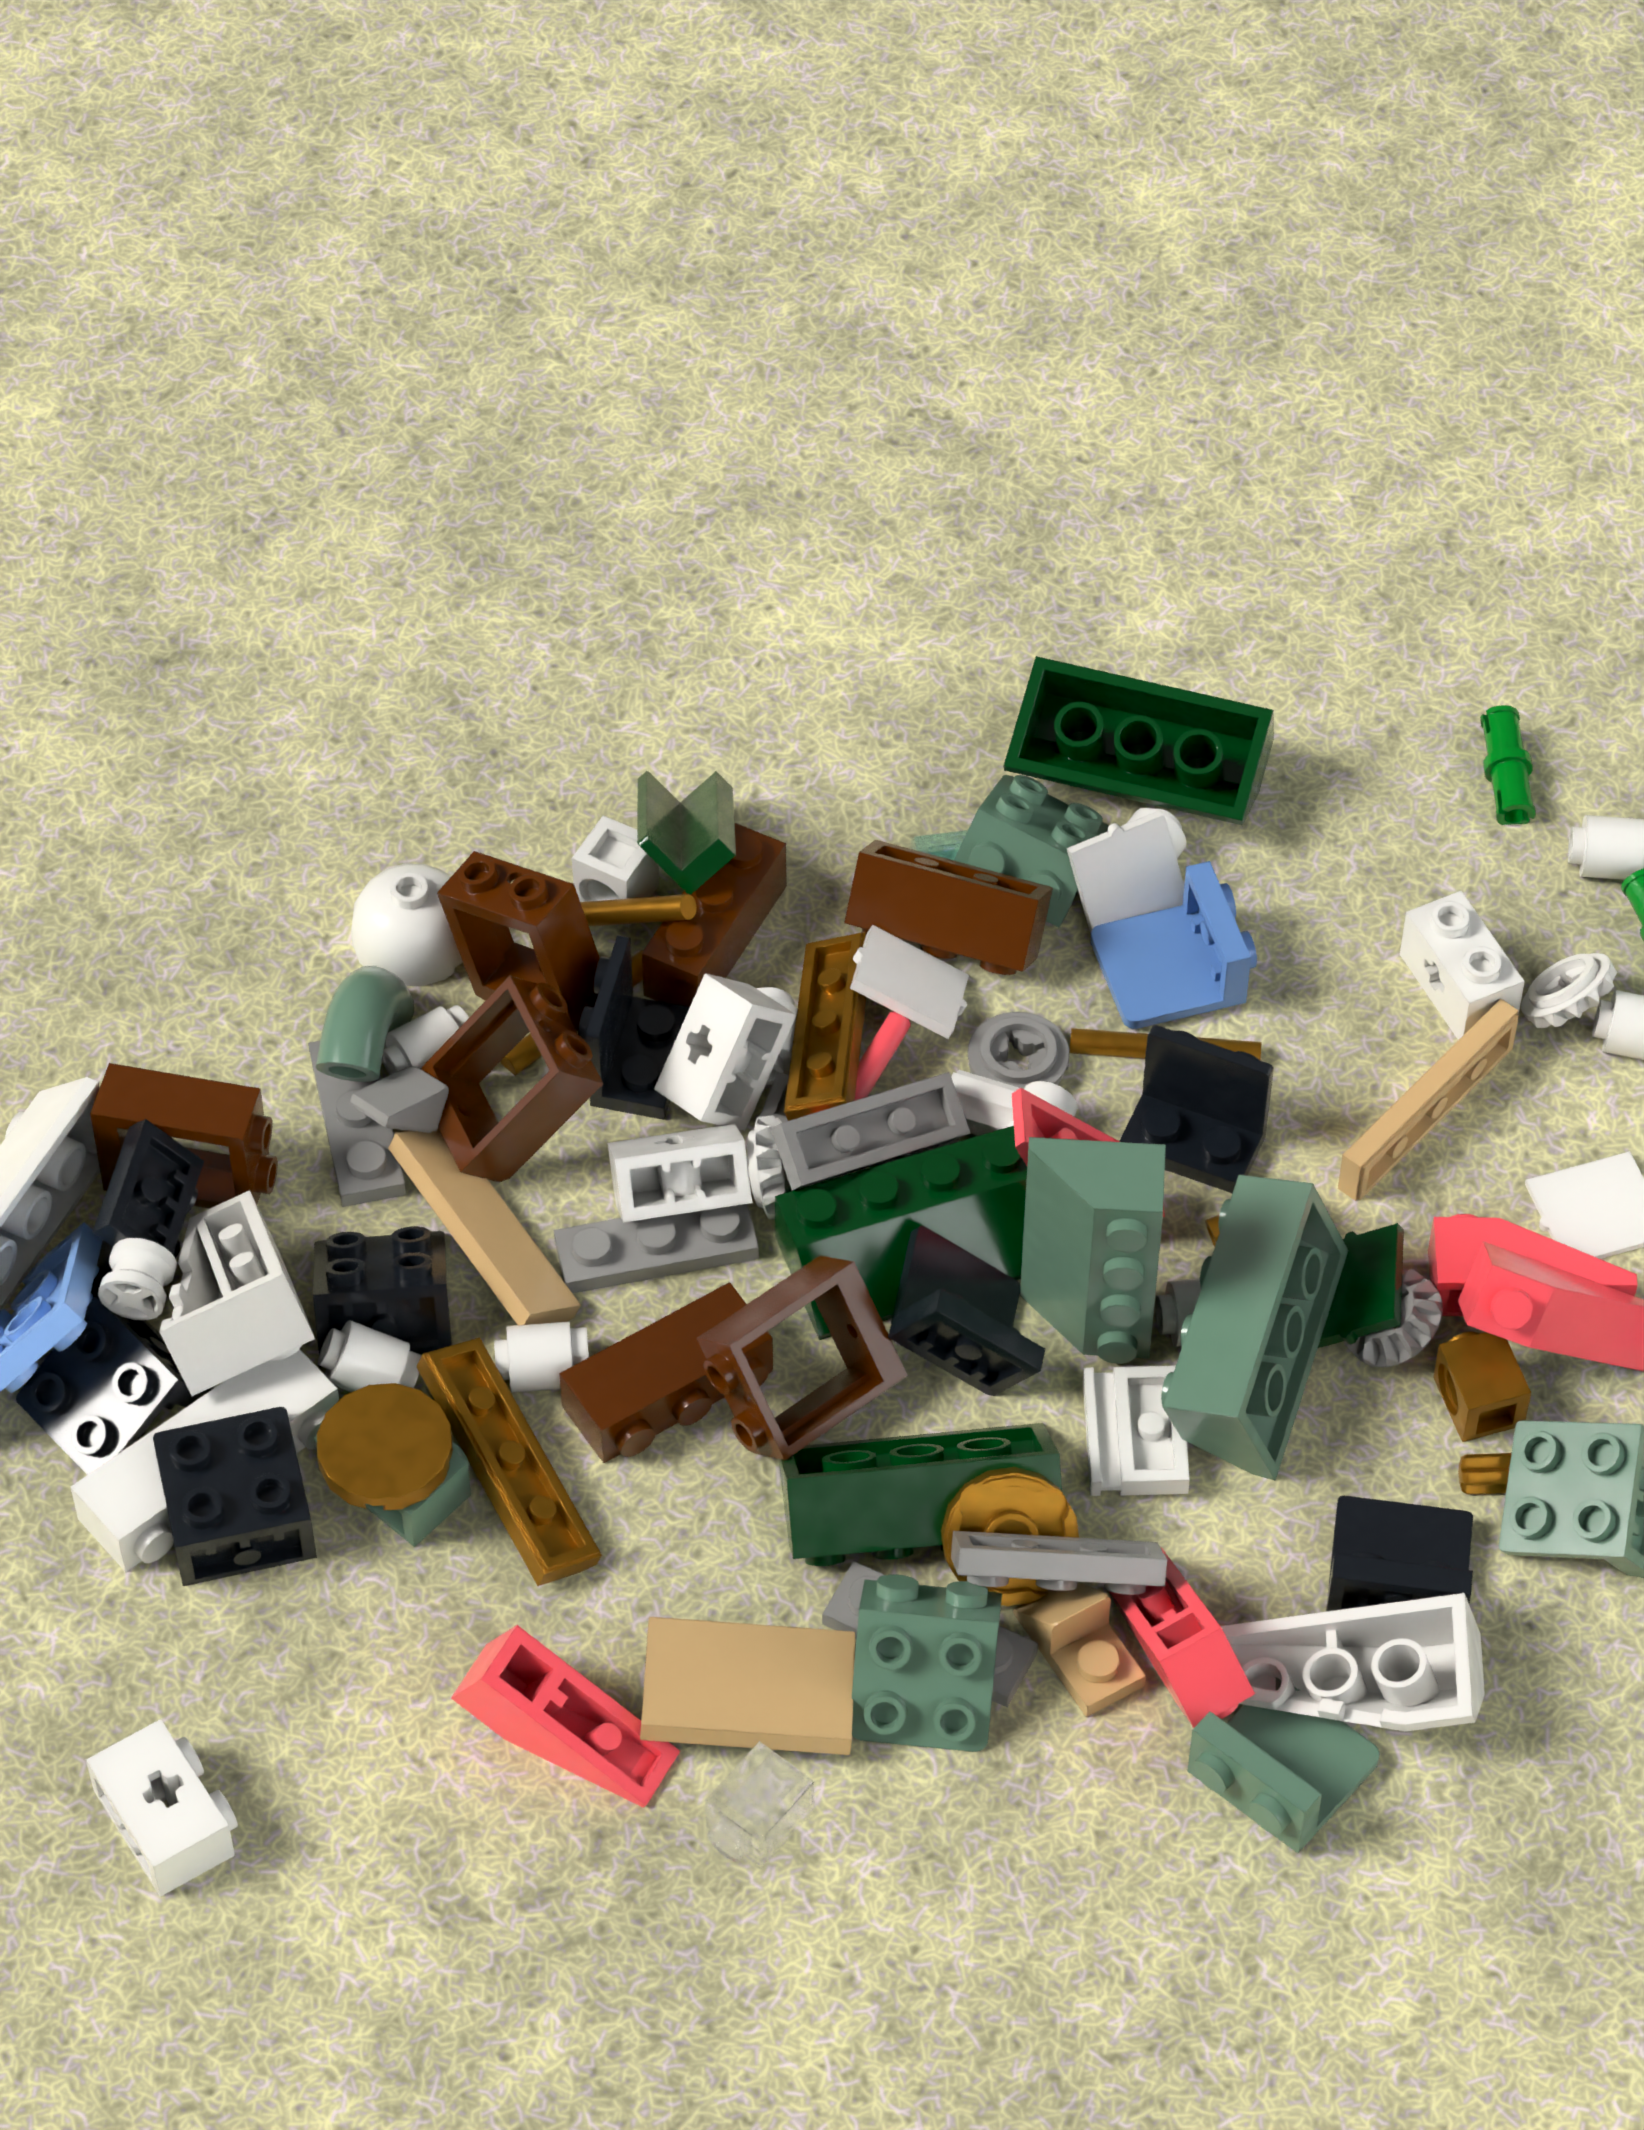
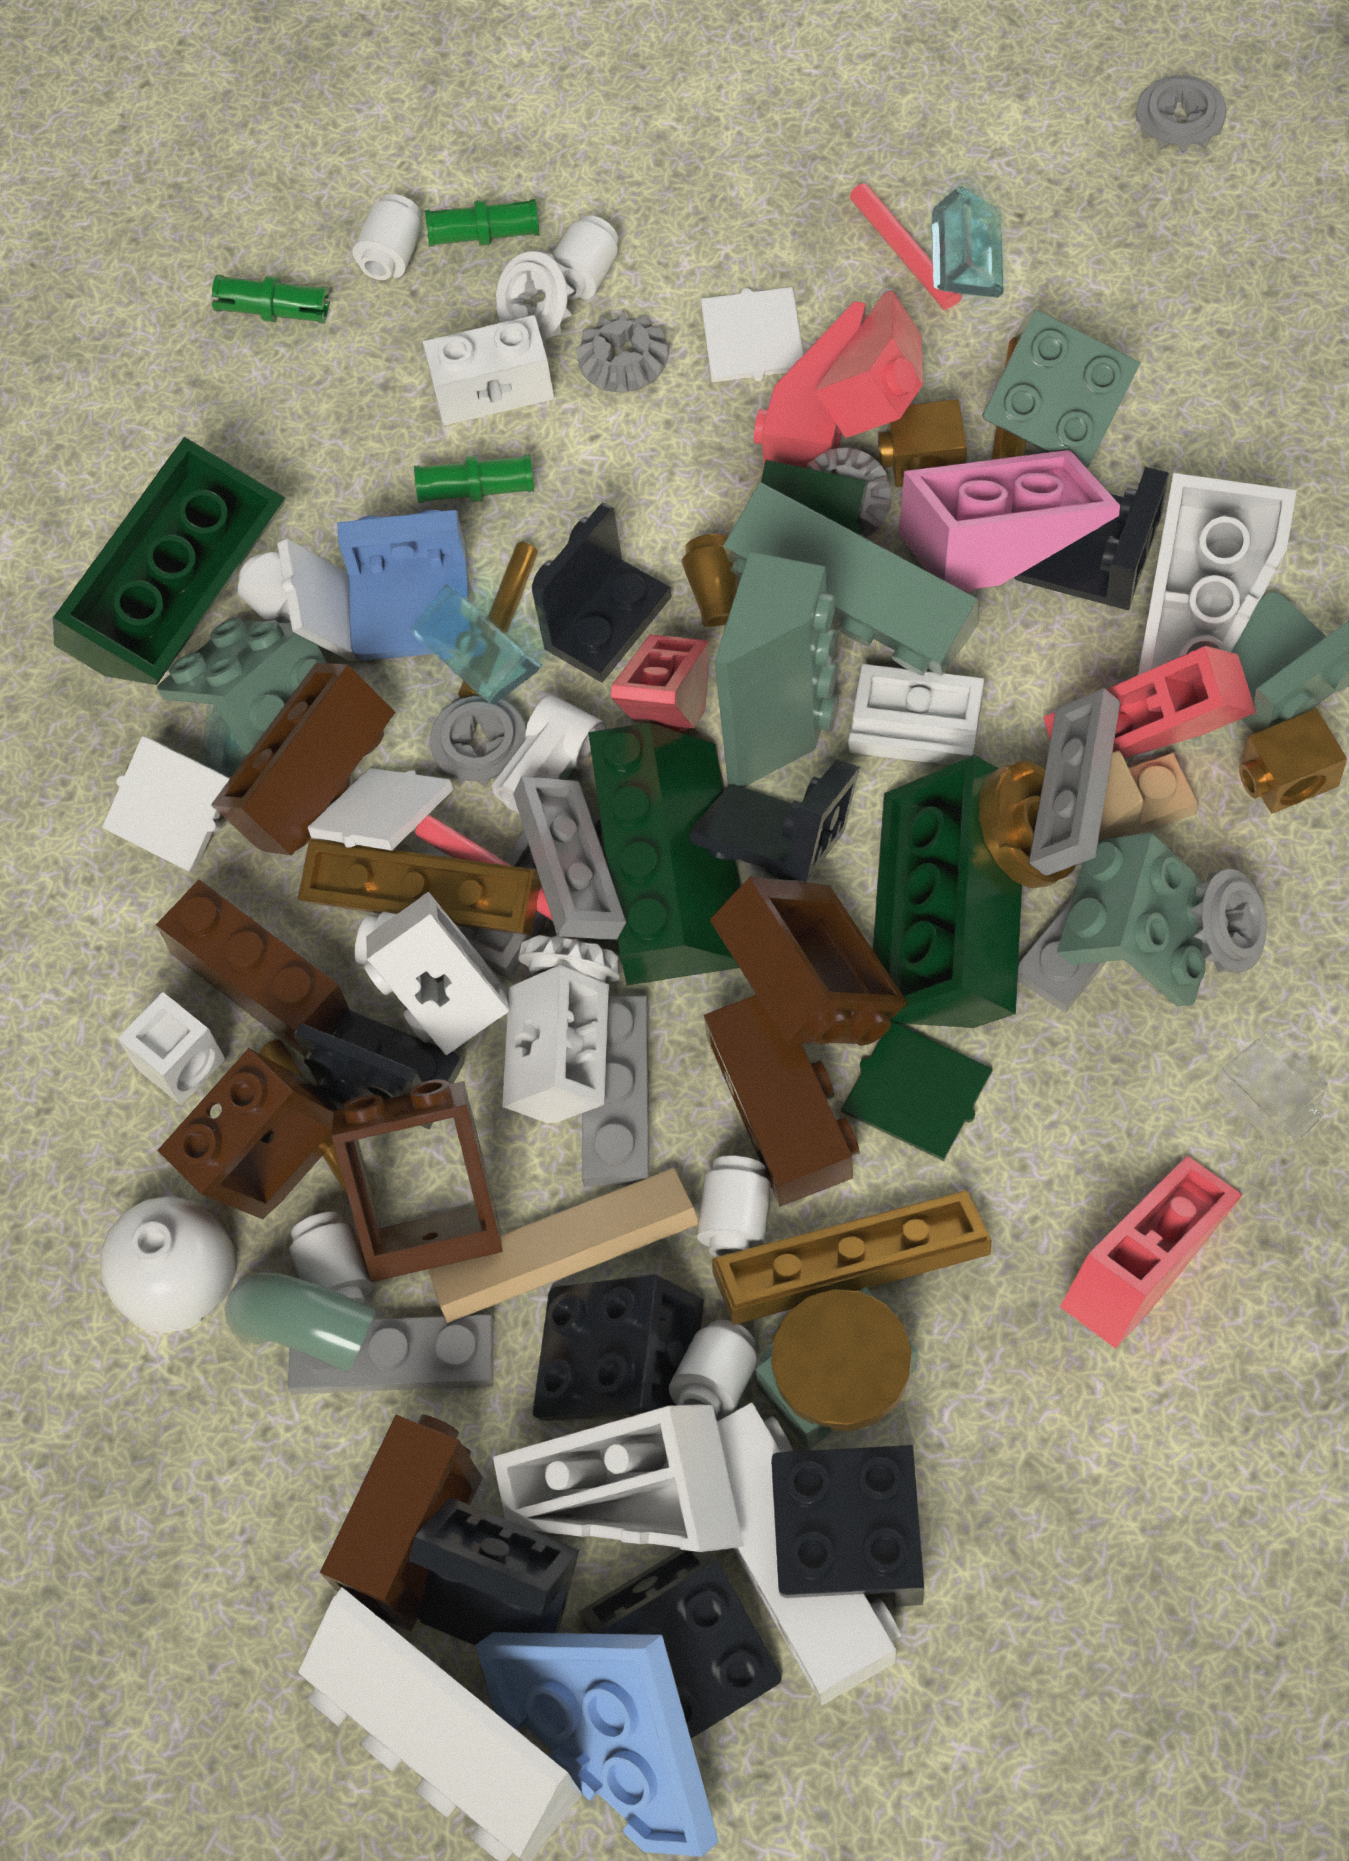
camera: 70 degrees left, 10 degrees up
white brick [86,1719,238,1897] -> none
white wheel [98,1238,177,1320] -> none
light grey slope [350,1067,449,1133] -> none
pearl gold bar [580,894,697,927] -> none
dark green panel [637,771,736,895] -> none
tan tile [640,1617,855,1755] -> none
tan tile [1338,999,1519,1201] -> none
none -> white piece [102,736,230,872]
none -> clear light blue slope [409,584,543,705]
none -> green pin [414,454,534,503]
none -> light grey gear [576,310,668,392]
none -> dark green piece [841,1021,993,1161]
none -> bright pink slope [899,450,1120,594]
none -> light grey gear [1190,869,1267,973]
none -> pearl gold brick [1239,708,1347,814]

